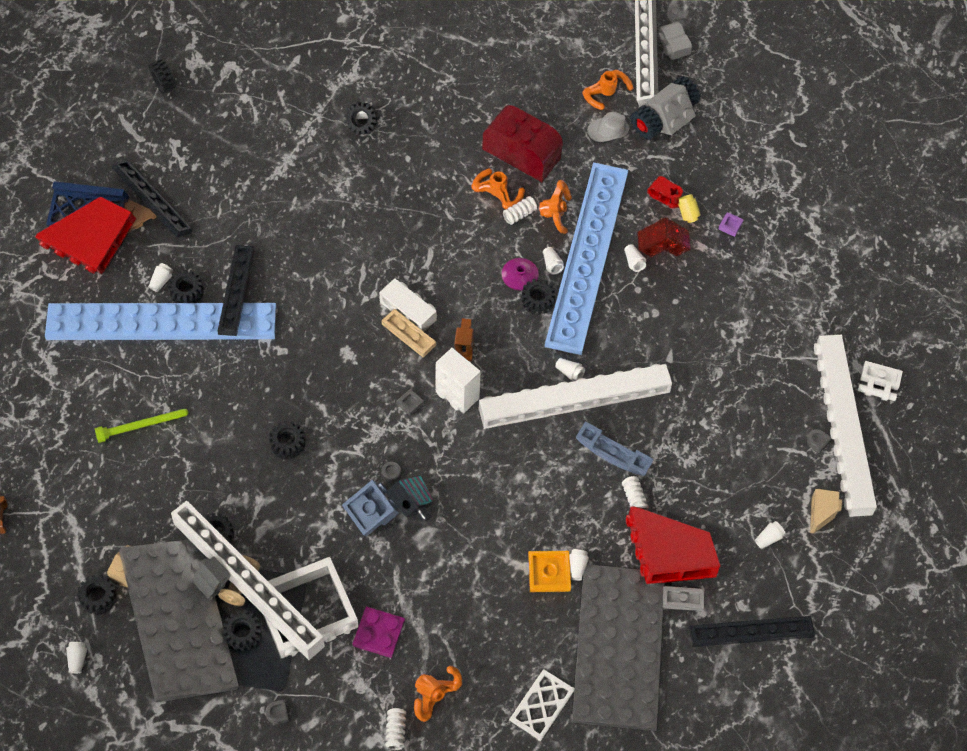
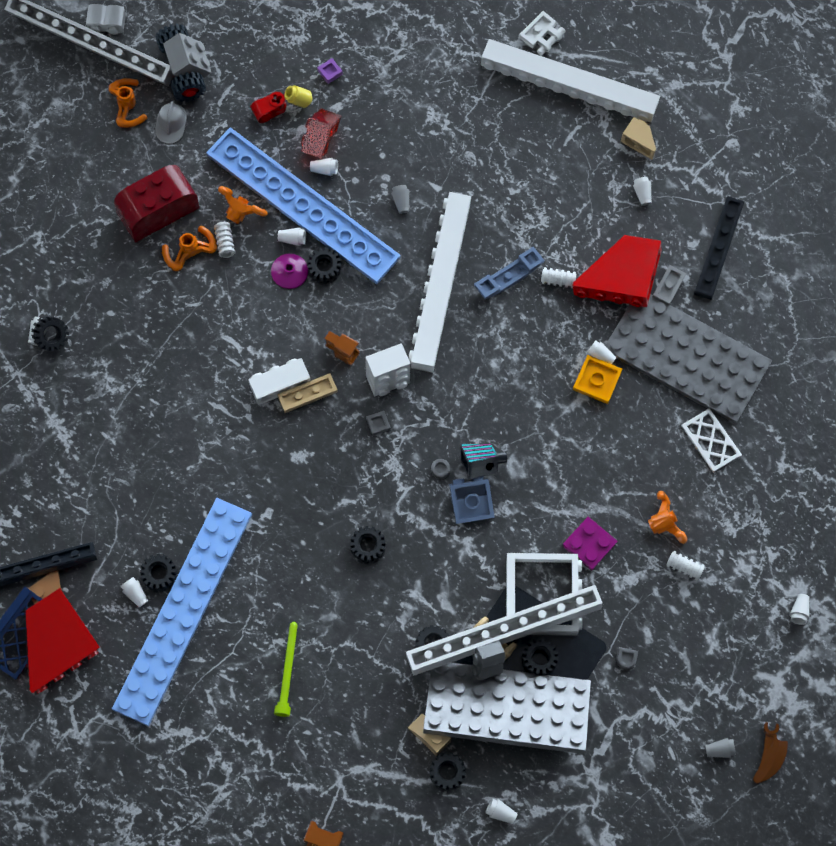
camera: 65 degrees left, 10 degrees up
black tile [217,245,254,336] -> none
white cone [555,358,585,381] -> none
flat silver tile [807,429,831,453] -> none
none -> light grey cone [391,185,410,214]

